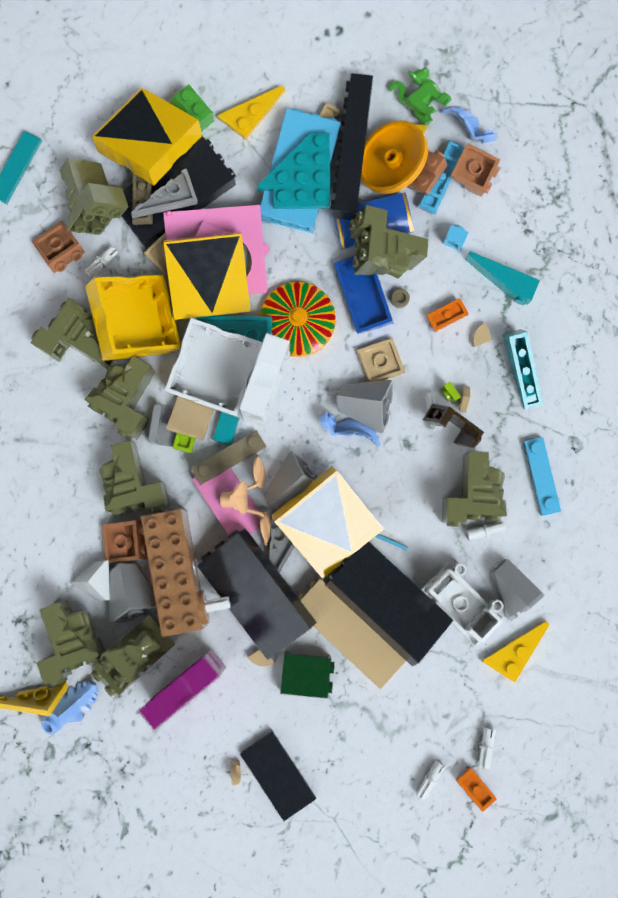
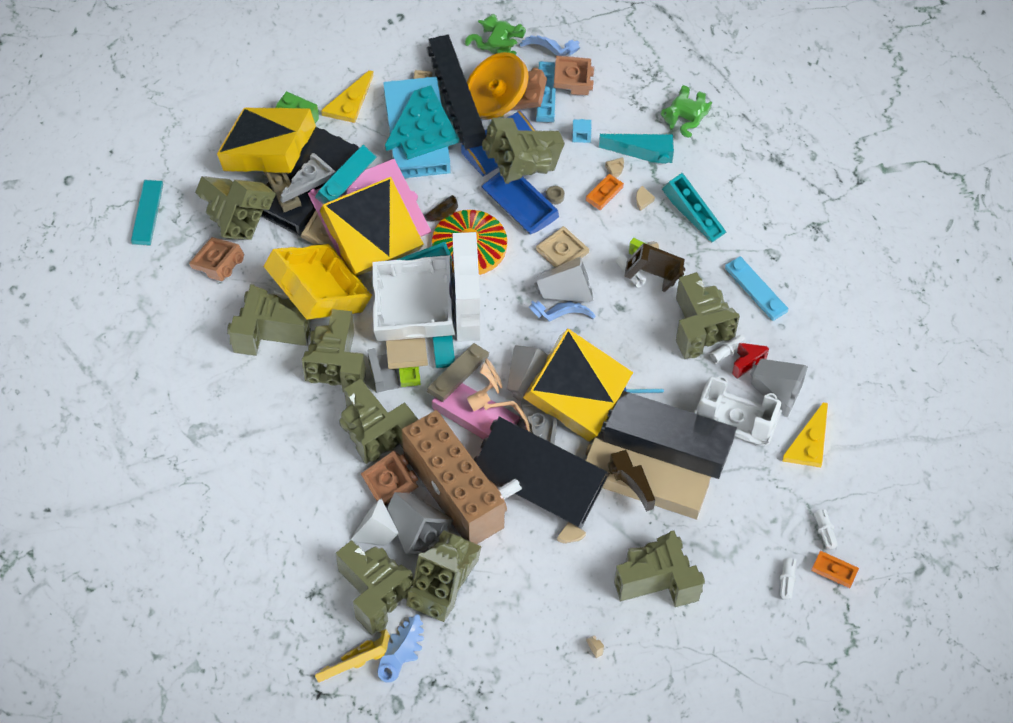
camera: 20 degrees left, 25 degrees down
white axle [84,245,118,278] -> none
magenta tile [139,649,226,731] -> none
black tile [240,731,317,821] -> none
dark green panel [280,652,335,699] -> none
none -> teal slope [315,145,377,204]
none -> dark brown tile [425,195,458,221]
none -> tan tile [605,157,624,178]
none -> dark brown slope [608,450,655,511]
none -> olive brick [614,530,705,607]
none -> bright green animal [661,85,712,138]
none -> red slope [732,343,769,379]

